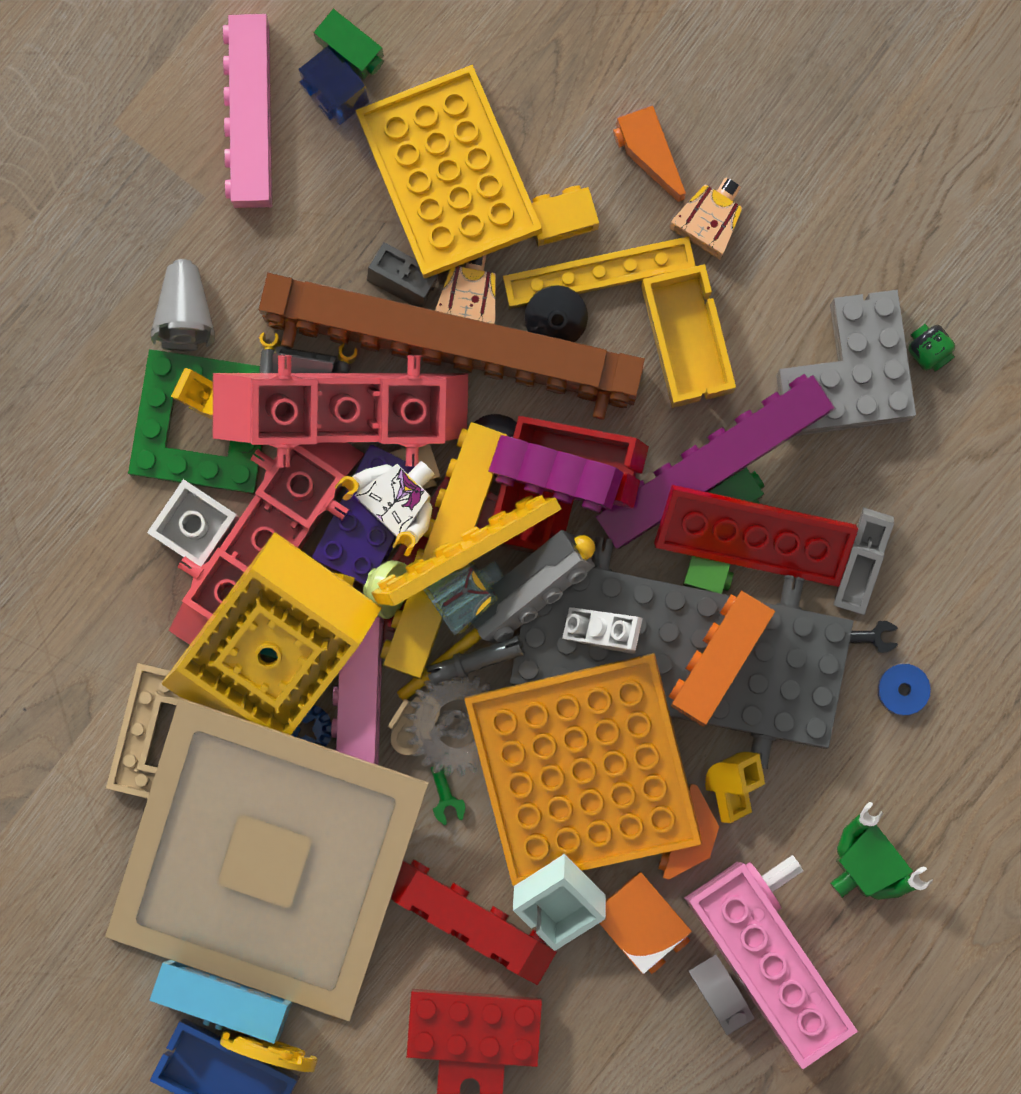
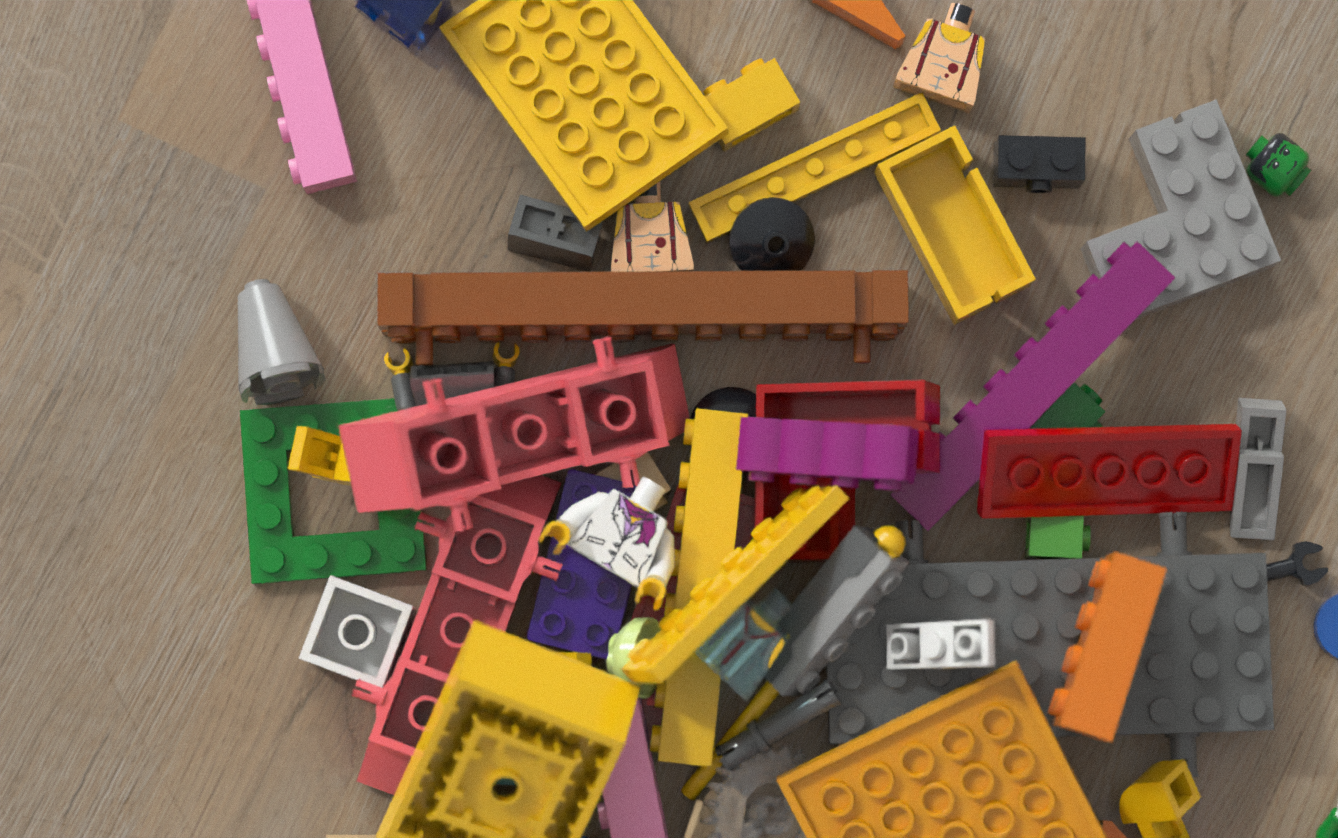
camera: 20 degrees left, 0 degrees up
none -> black brick [993,135,1086,194]

